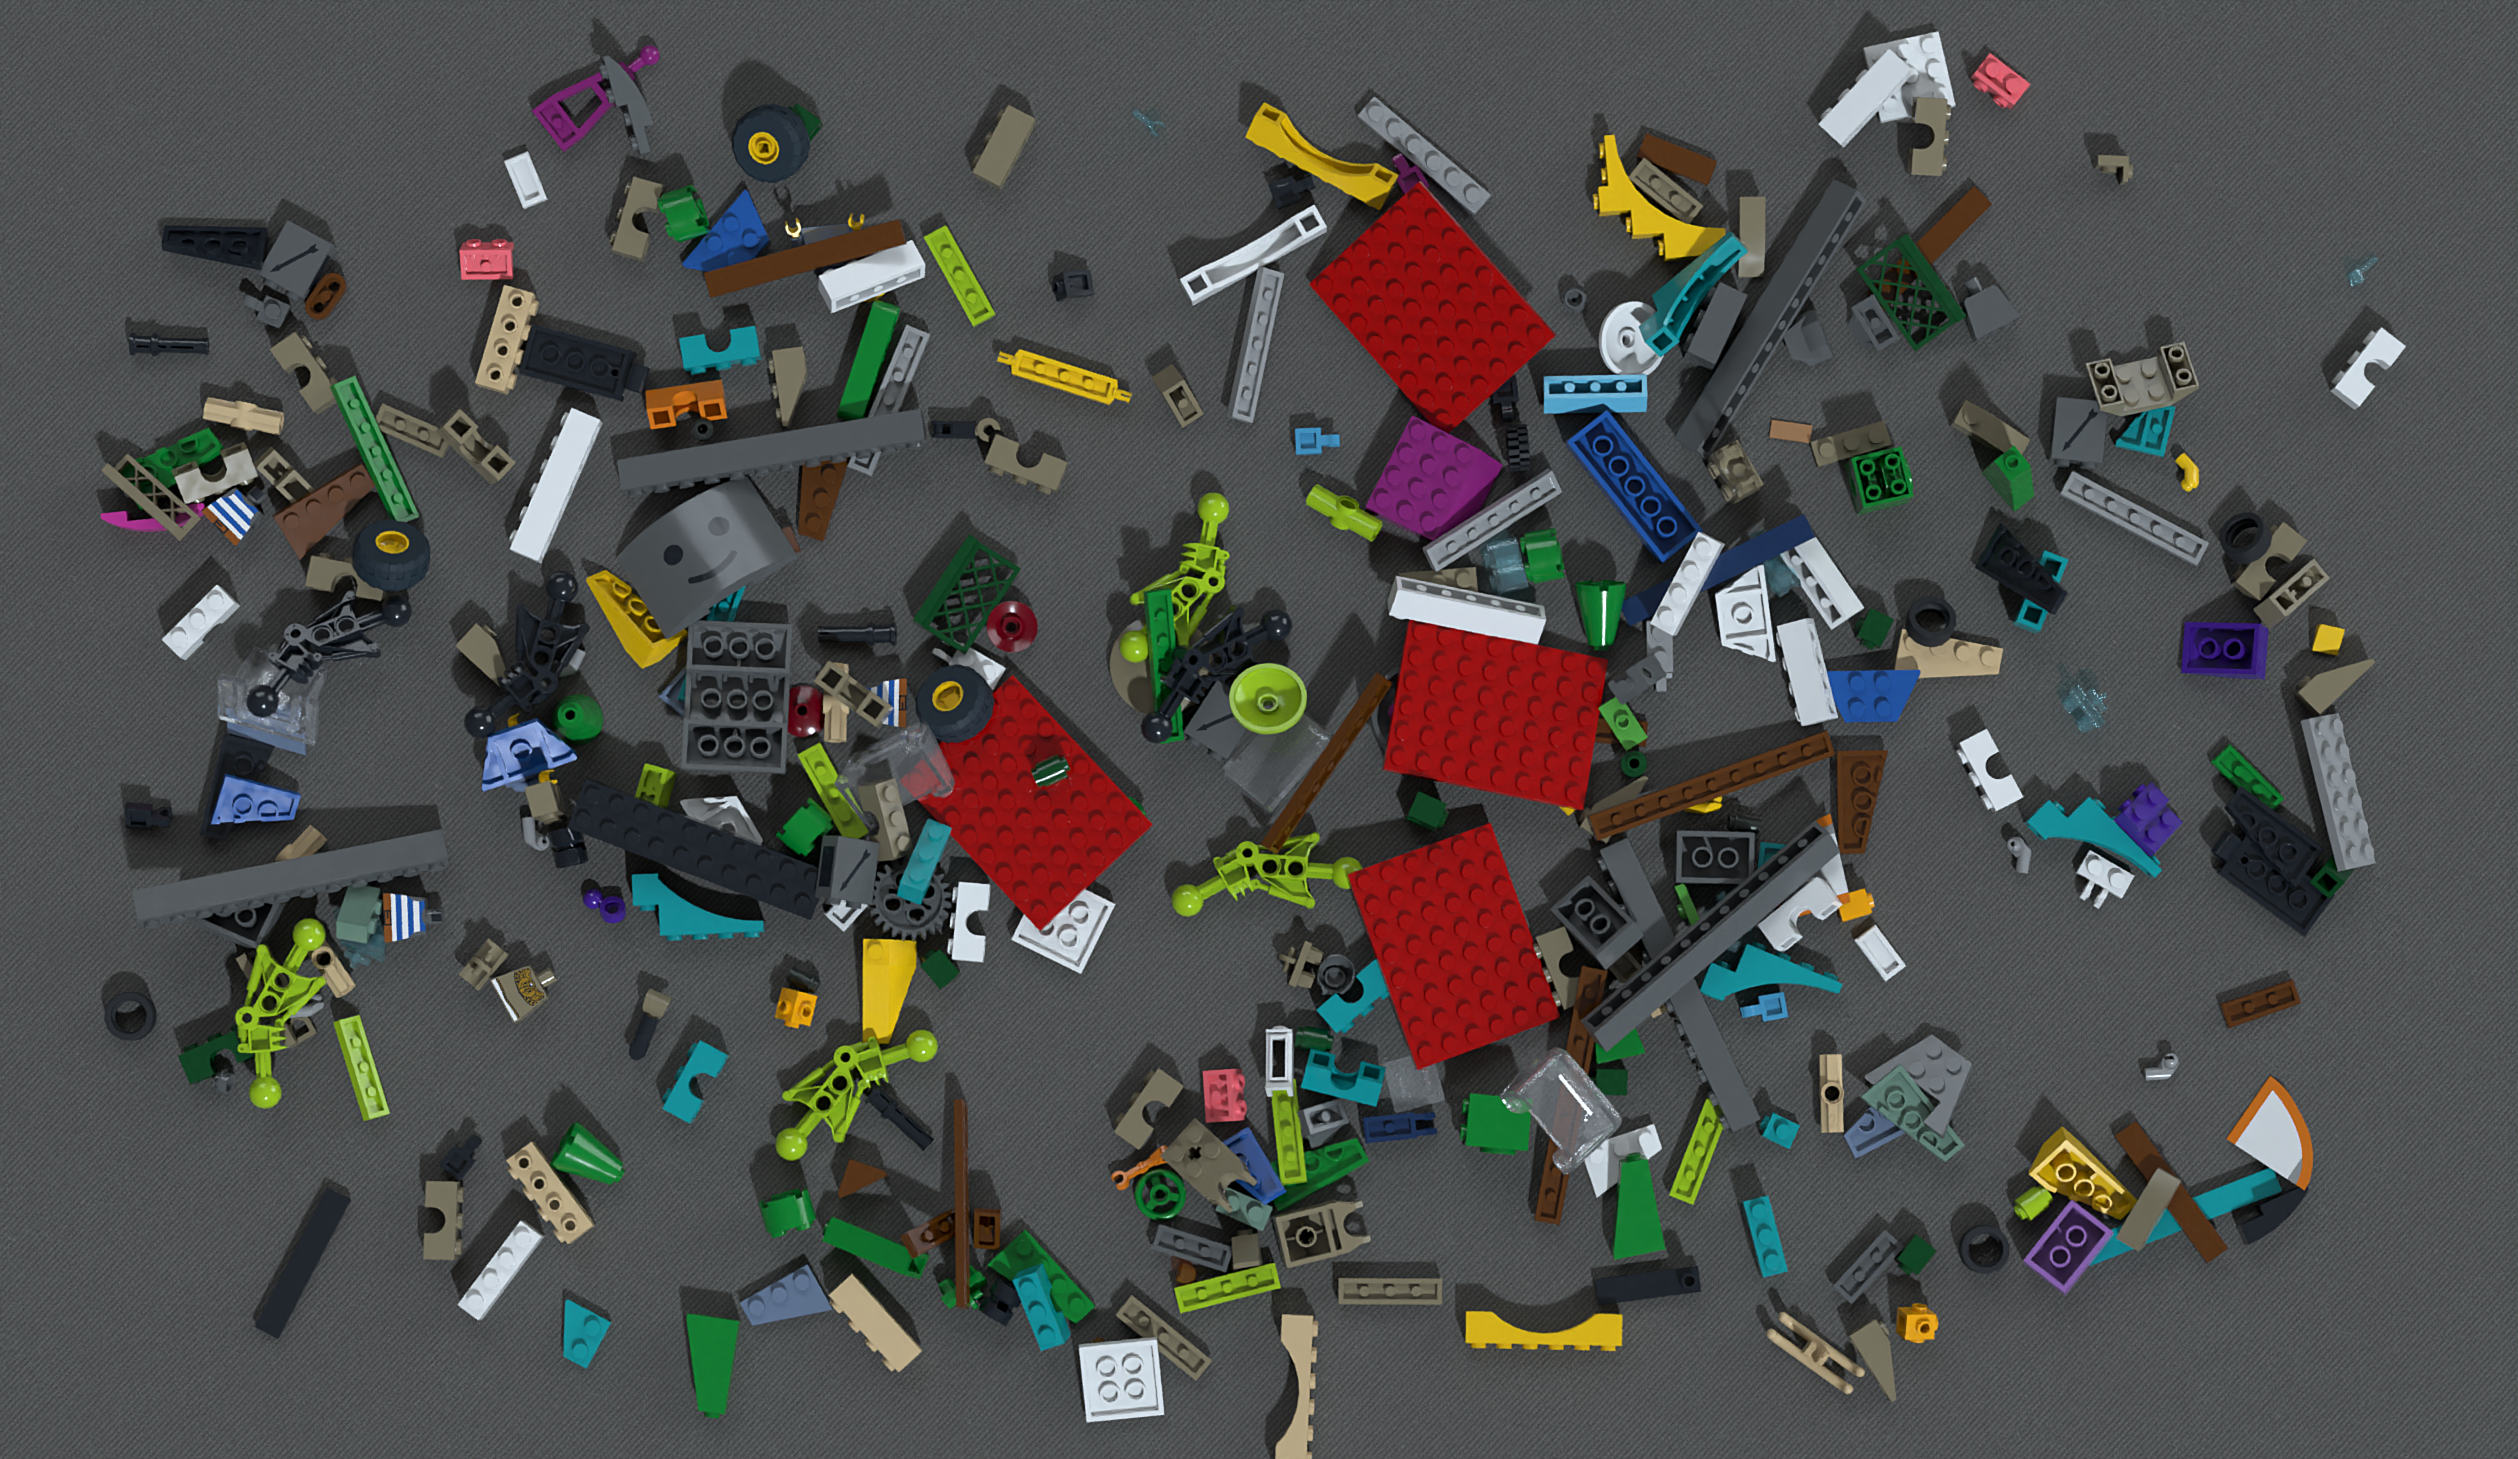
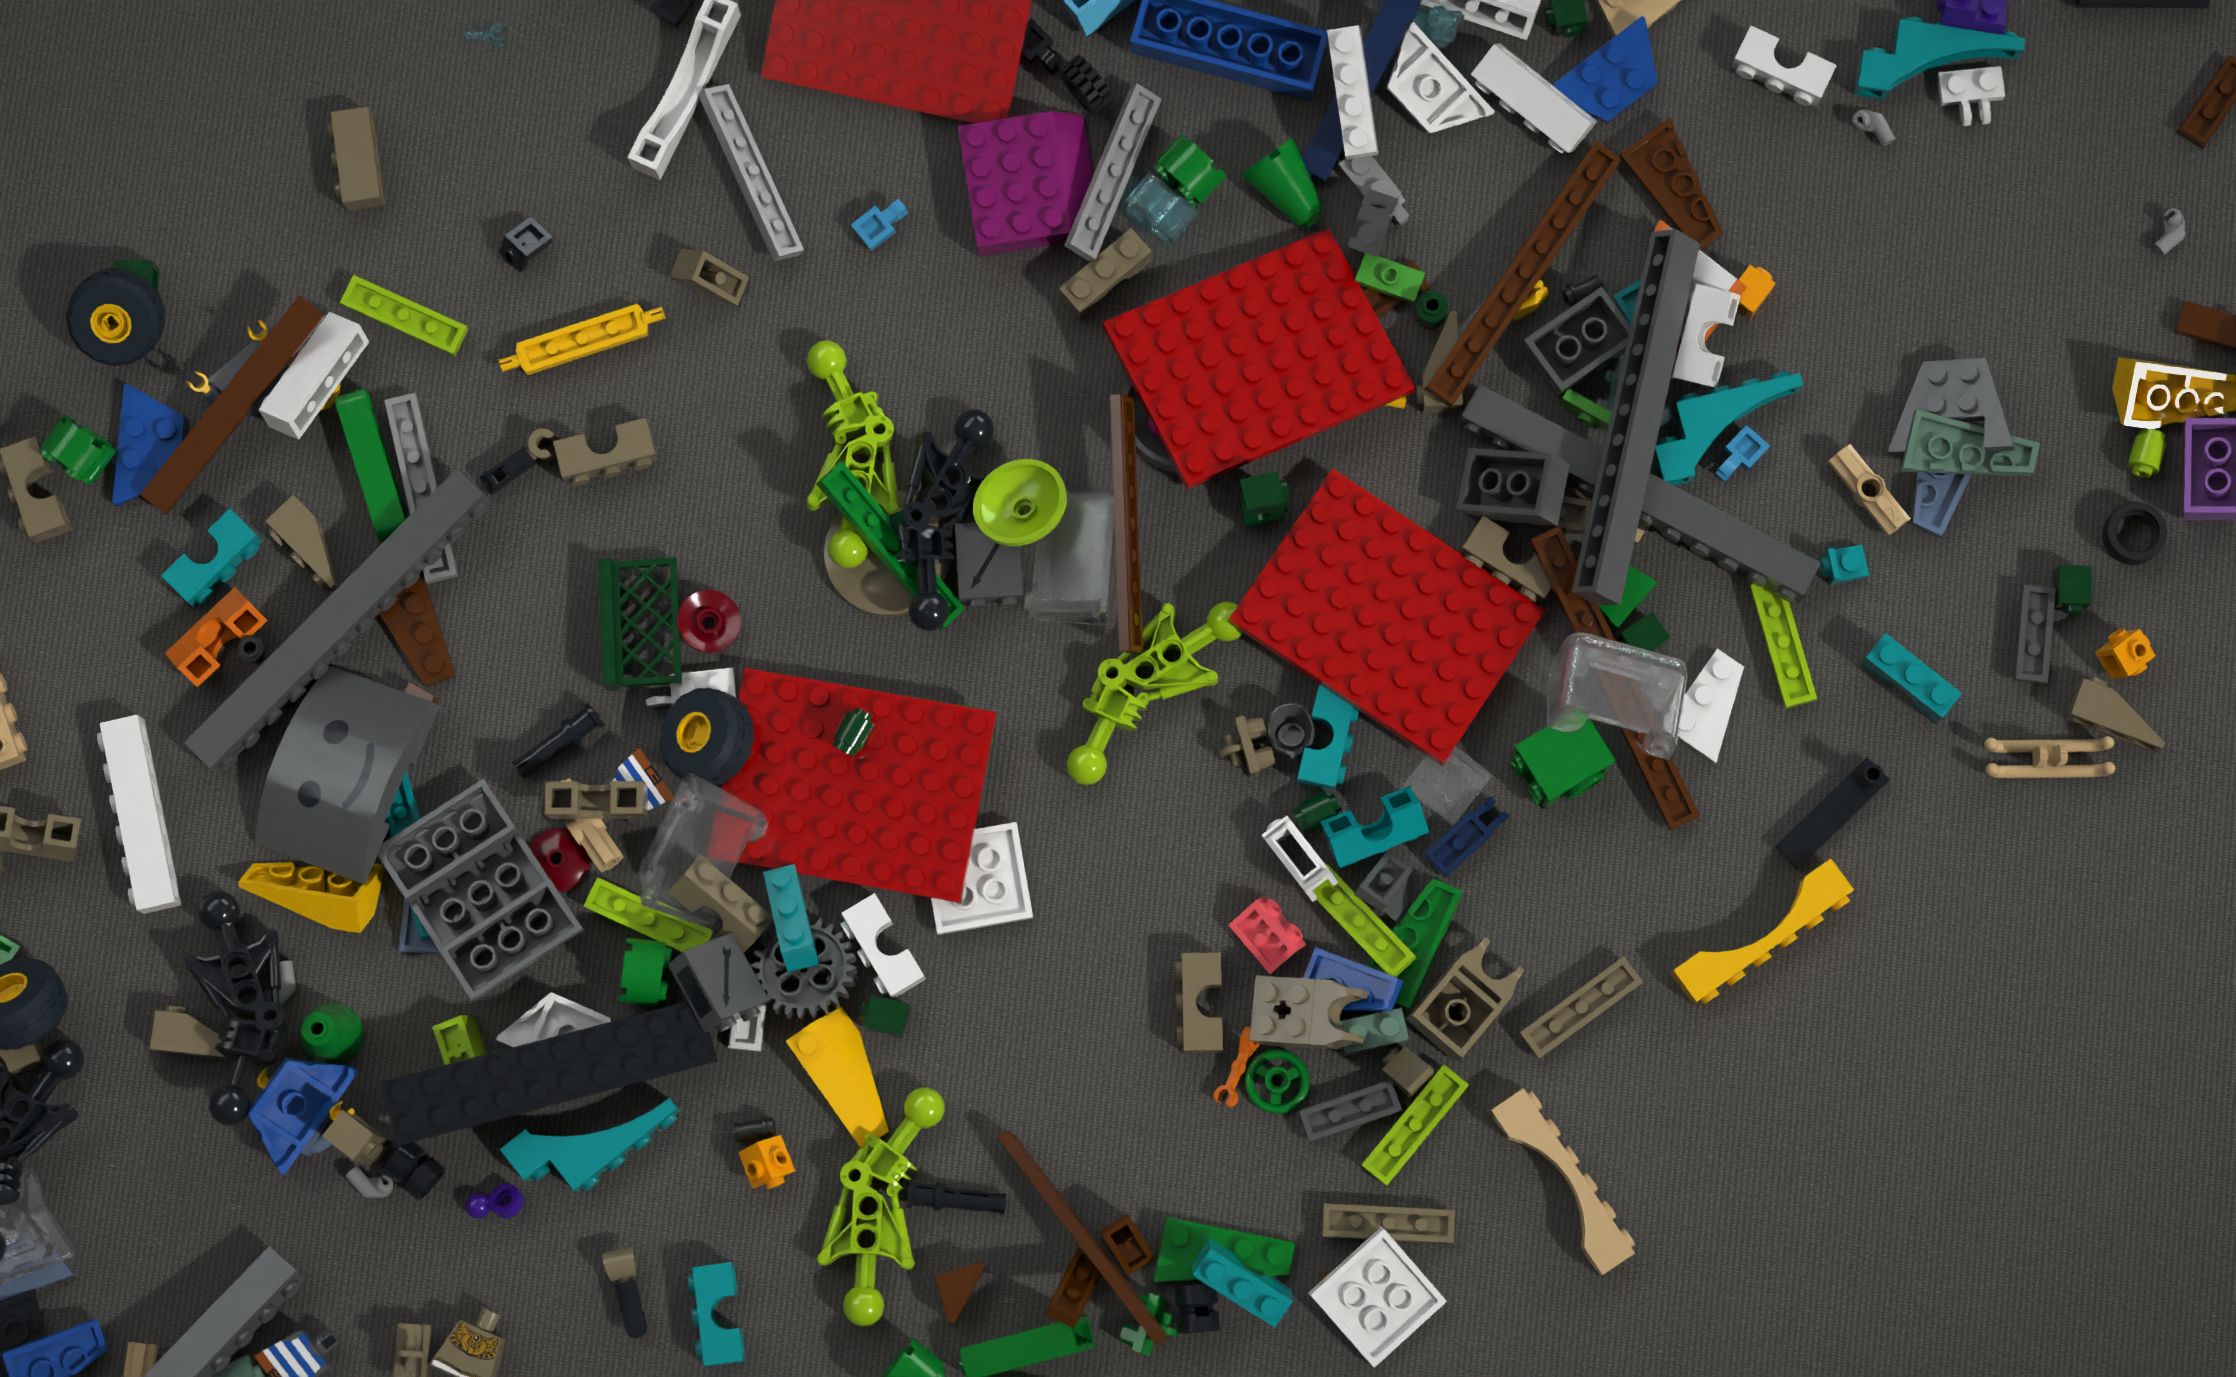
camera: 30 degrees left, 5 degrees down
black hinge [519,324,650,402] -> none
clear orange hinge [1175,1262,1196,1284] -> none
lime piece [1306,484,1383,542] -> none
white brick [1387,576,1546,645] -> none
green slope [1611,1152,1665,1260] -> none
white tile [1854,925,1906,981] -> none

